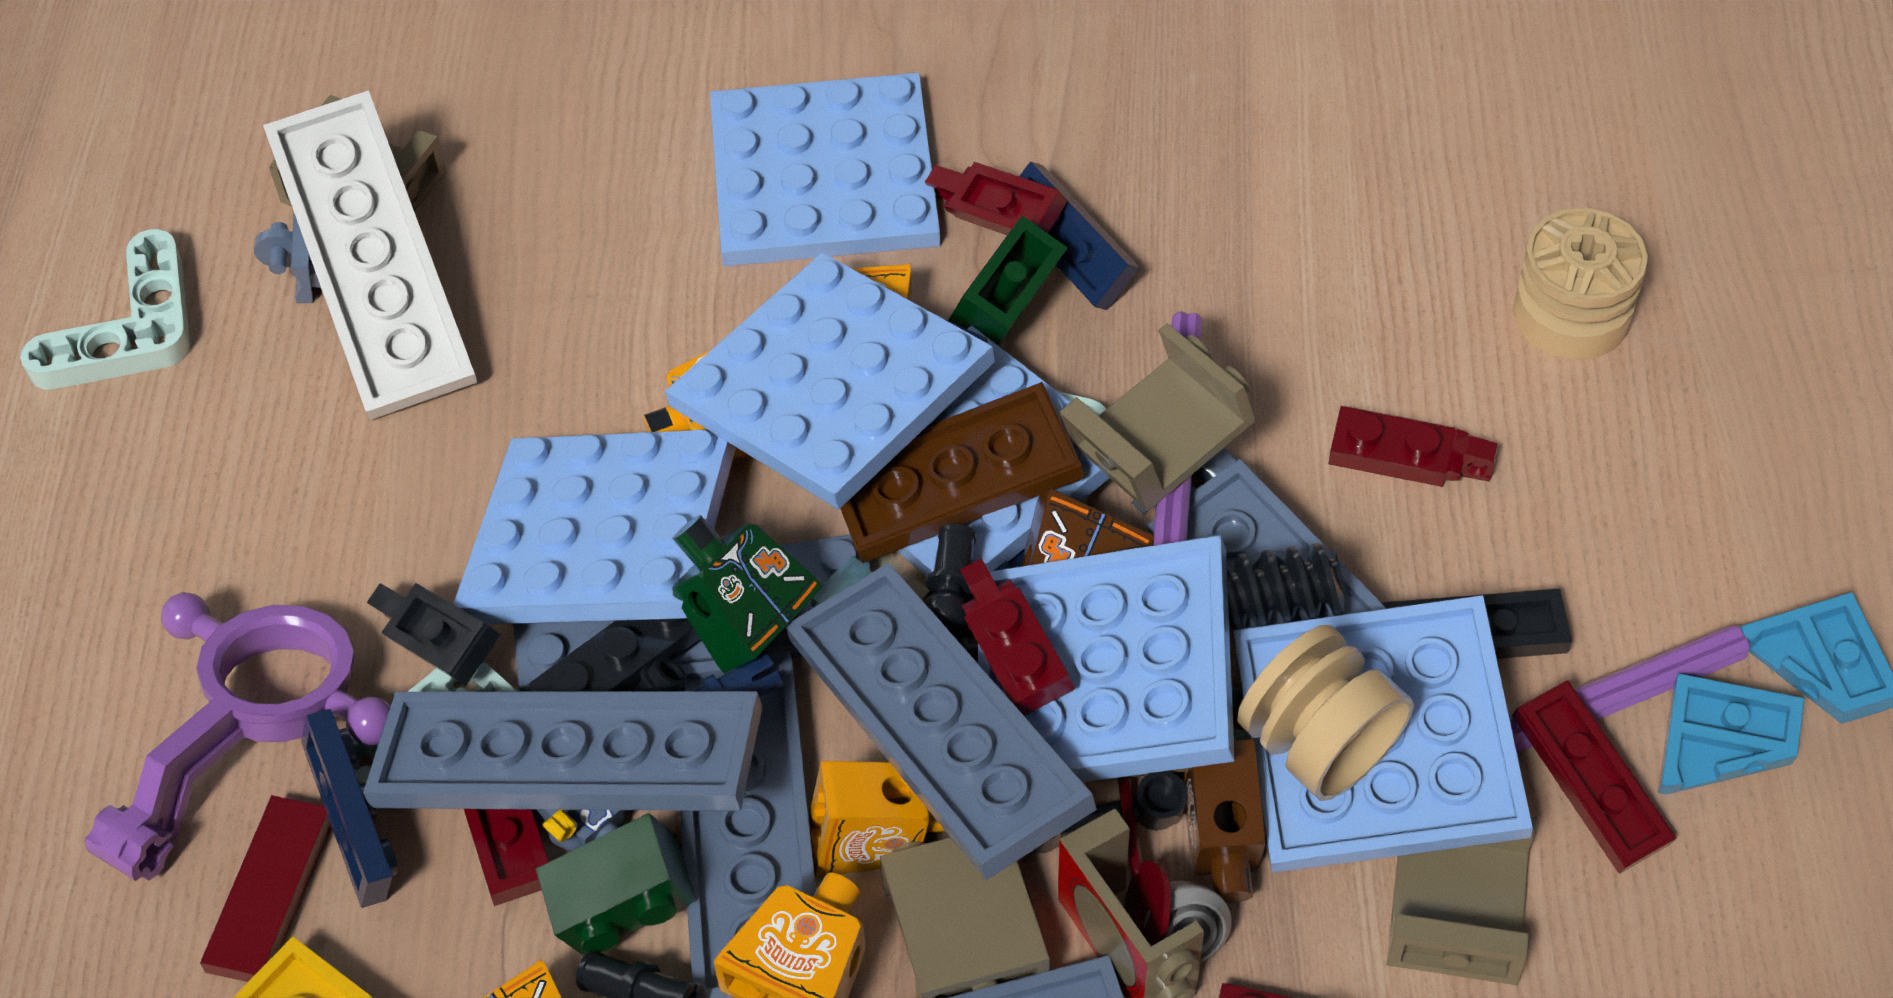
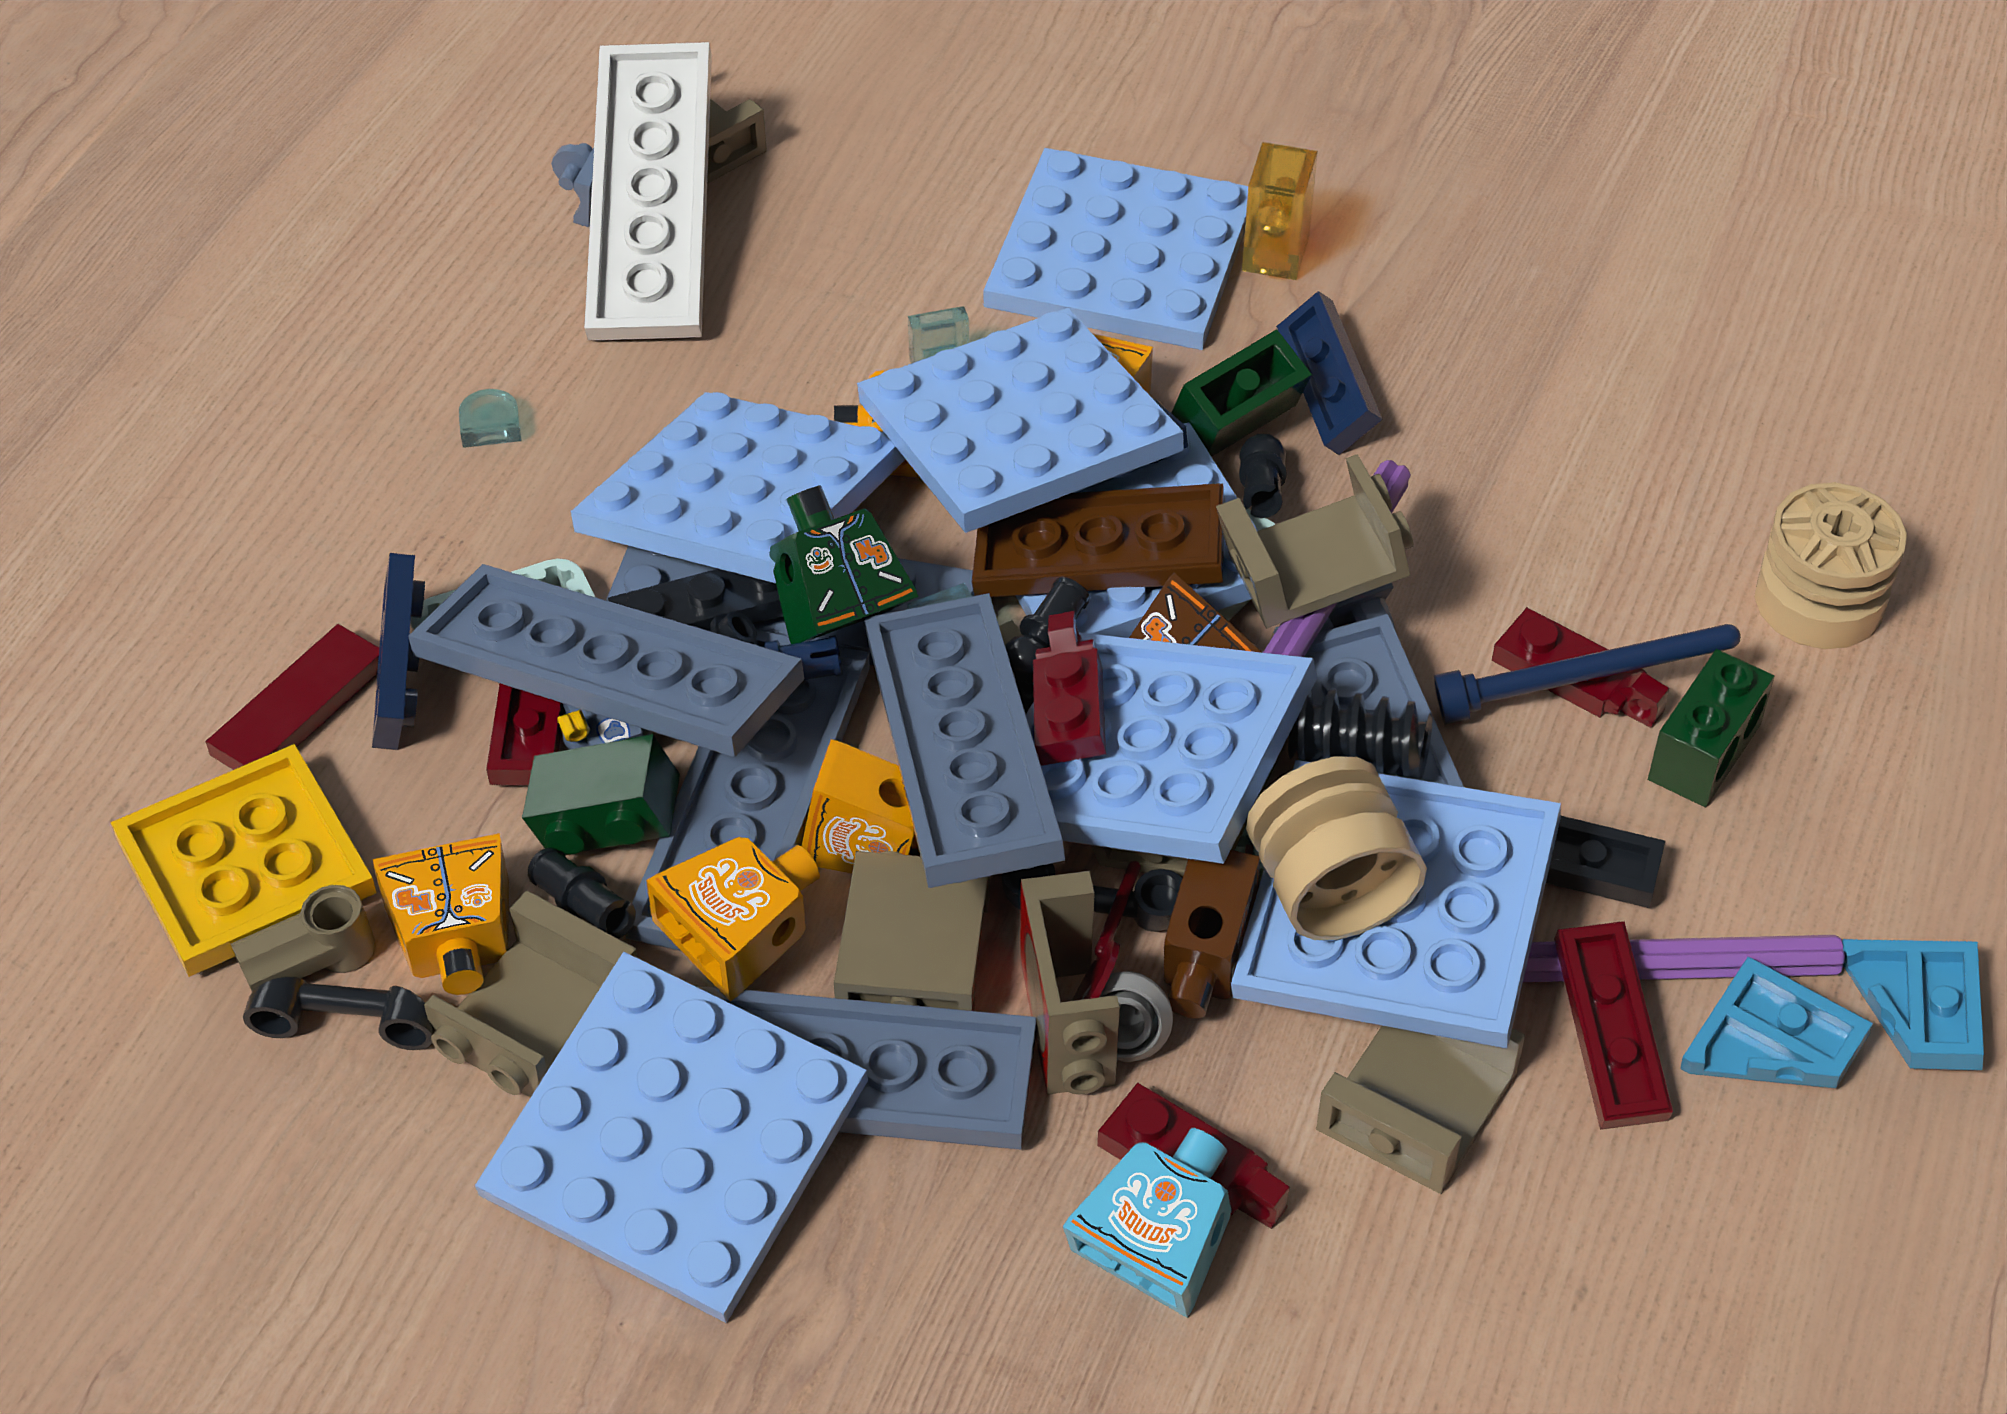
camera: 20 degrees right, 5 degrees down
light aqua beam [20,229,190,390] -> none
medium lavender piece [85,592,391,881] -> none
black hinge [366,583,501,686] -> none
dark red hinge [925,162,1067,235] -> none
none -> clear light blue tile [459,389,522,448]
none -> clear light blue tile [908,306,969,363]
none -> black pin [1239,434,1287,518]
none -> clear yellow brick [1242,142,1318,280]
none -> dark blue piece [1434,624,1741,724]
none -> dark green brick [1647,649,1775,808]

